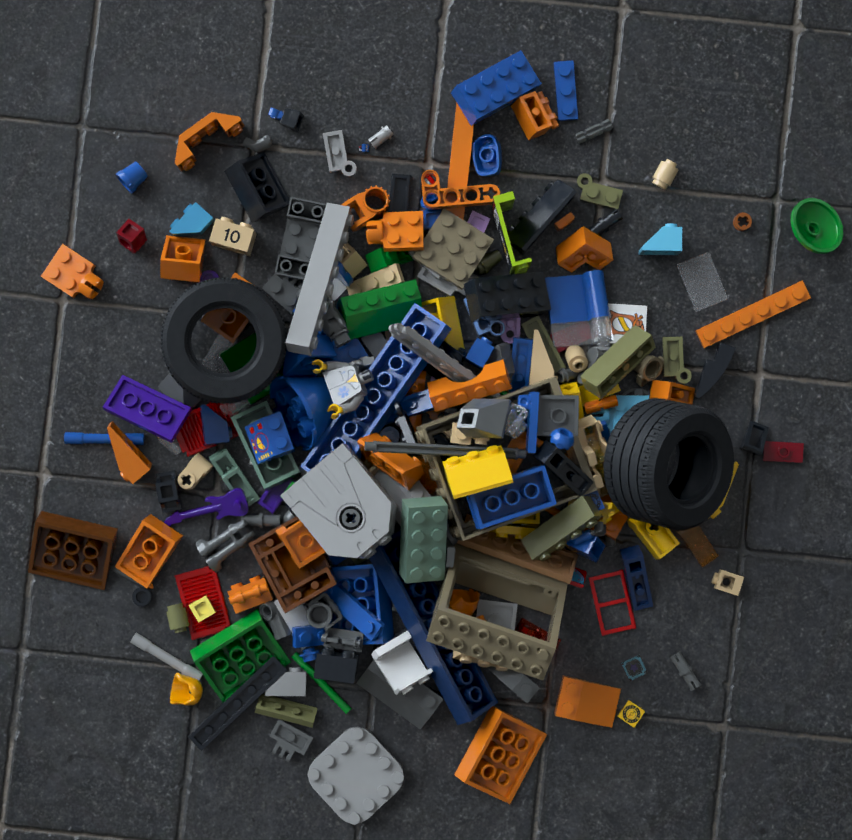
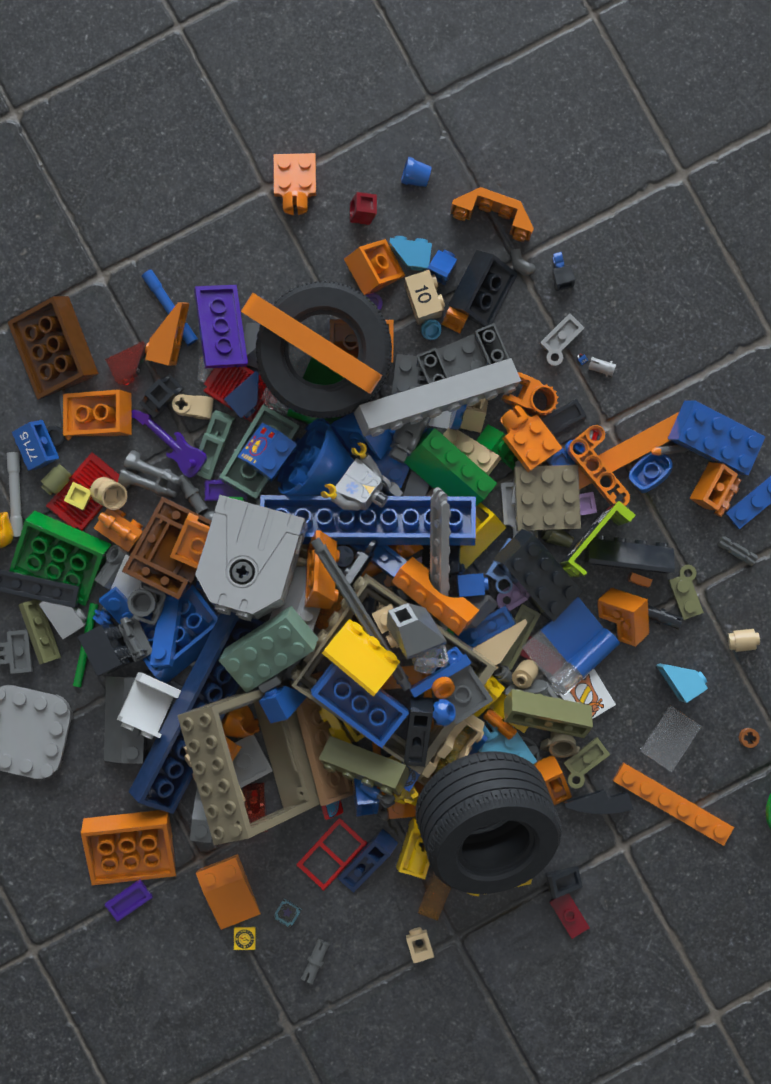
camera: 55 degrees right, 0 degrees up
none -> blue brick [12,420,59,471]
none -> tan wheel [90,477,127,510]
none -> clear red slope [105,341,146,385]
none -> dark purple tile [105,879,152,922]
none -> orange beam [241,293,383,394]
none -> blue slope [259,686,307,723]
none -> dark azure plate [421,319,441,340]
none -> blue slope [427,250,457,285]
none -> orange tile [431,677,455,699]
none -> orange tile [442,307,468,333]
none -> dark grey piece [651,445,689,456]

